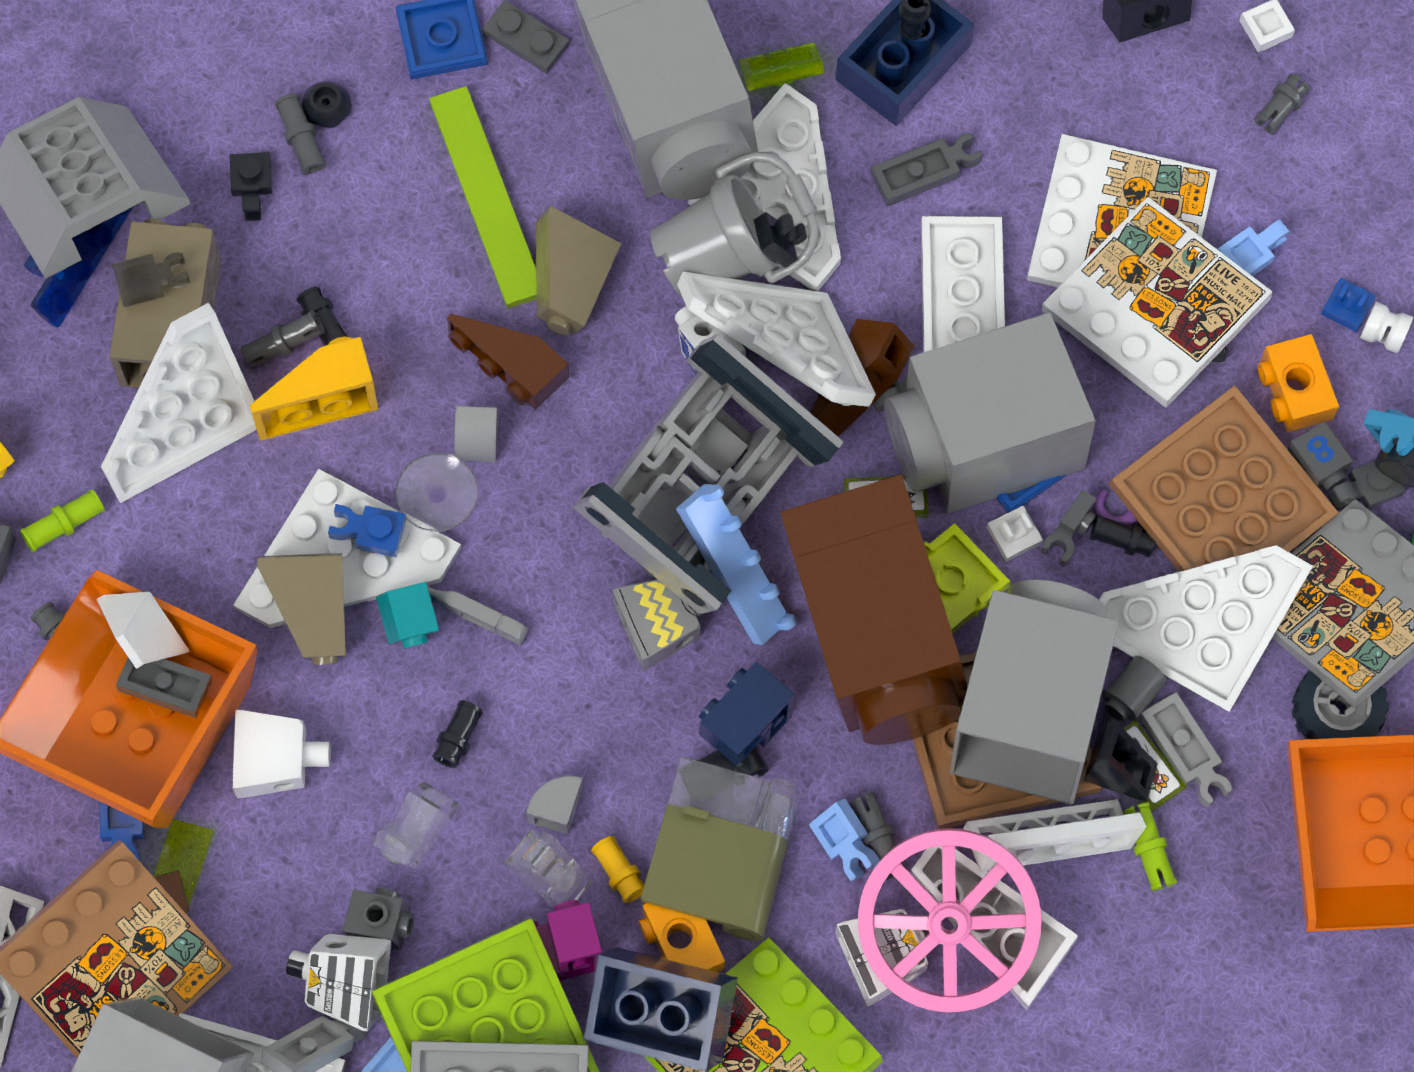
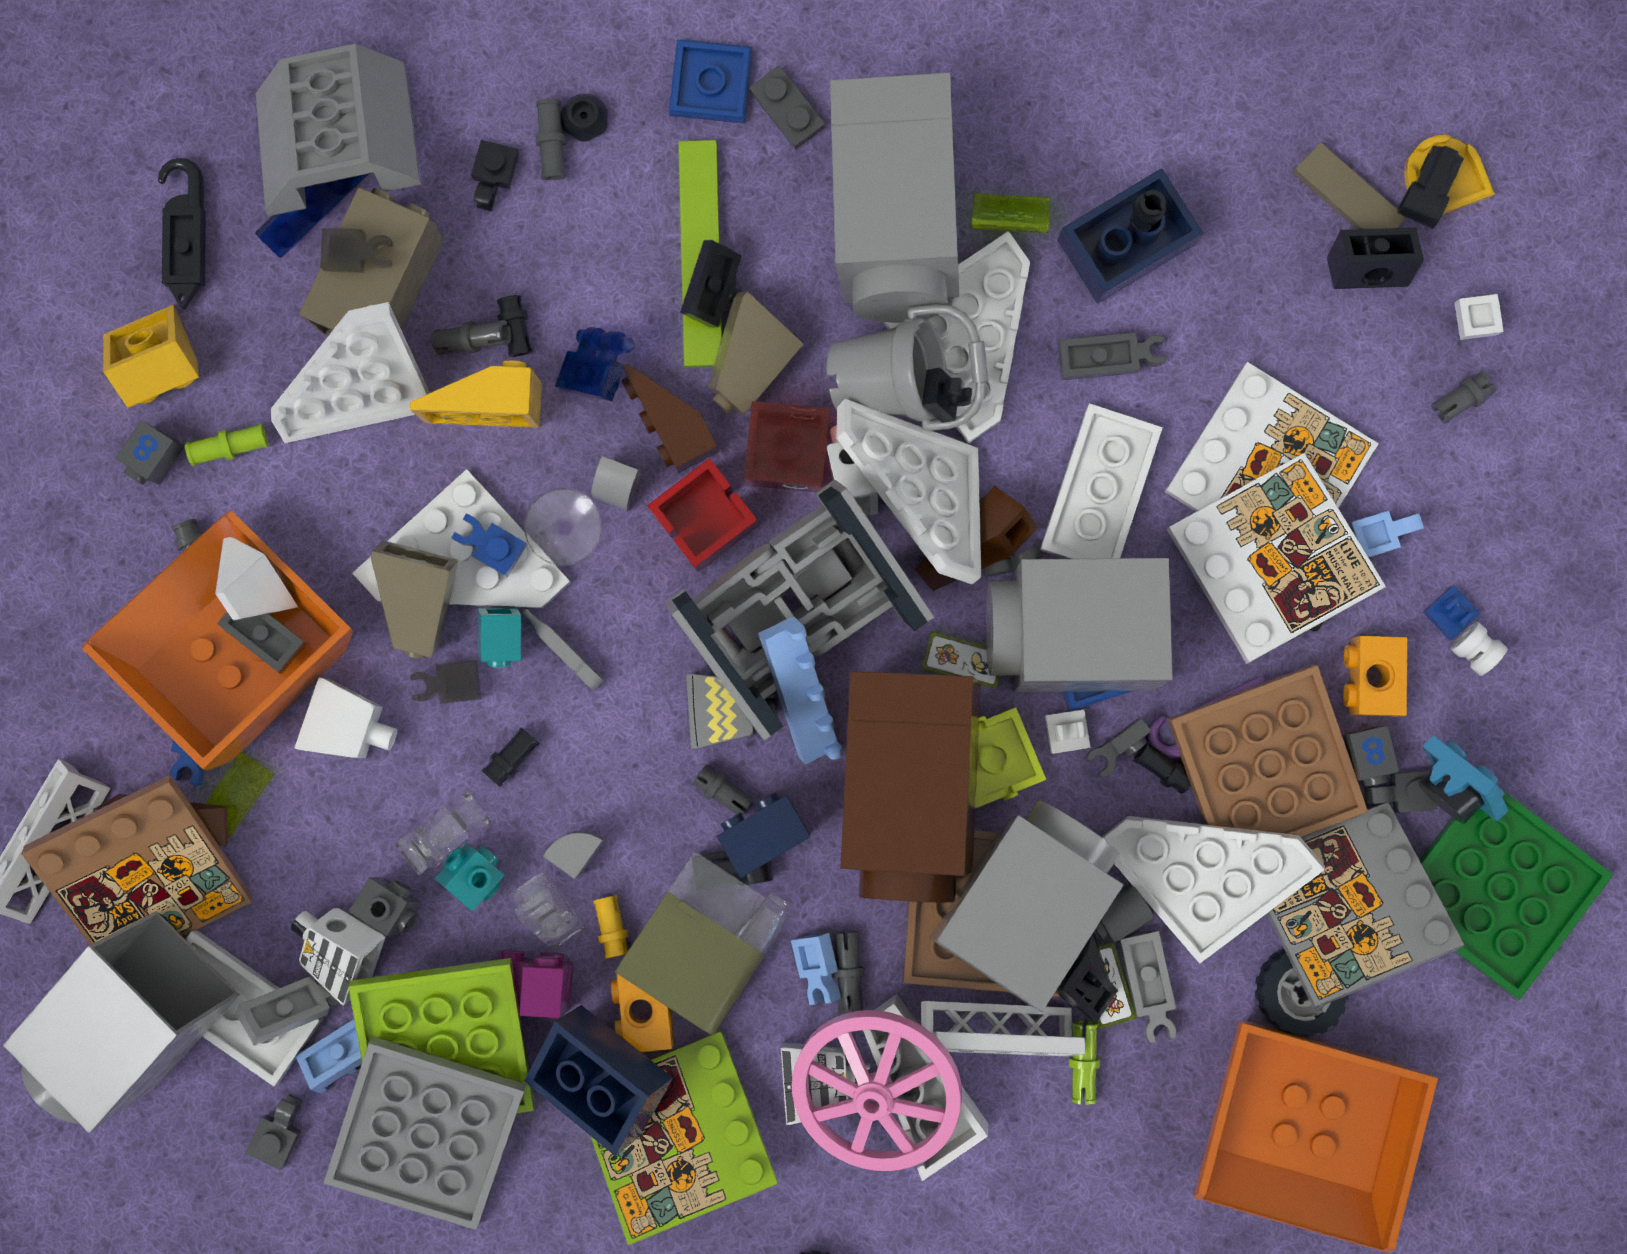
camera: 25 degrees right, 15 degrees up
none -> clear smoke plate [410,661,482,704]
none -> teal brick [434,843,505,912]
none -> clear blue plate [555,327,635,402]
none -> red piece [647,458,759,572]
none -> black plate [680,240,744,328]
none -> dark grey pin [692,764,754,815]
none -> clear red brick [744,401,830,492]

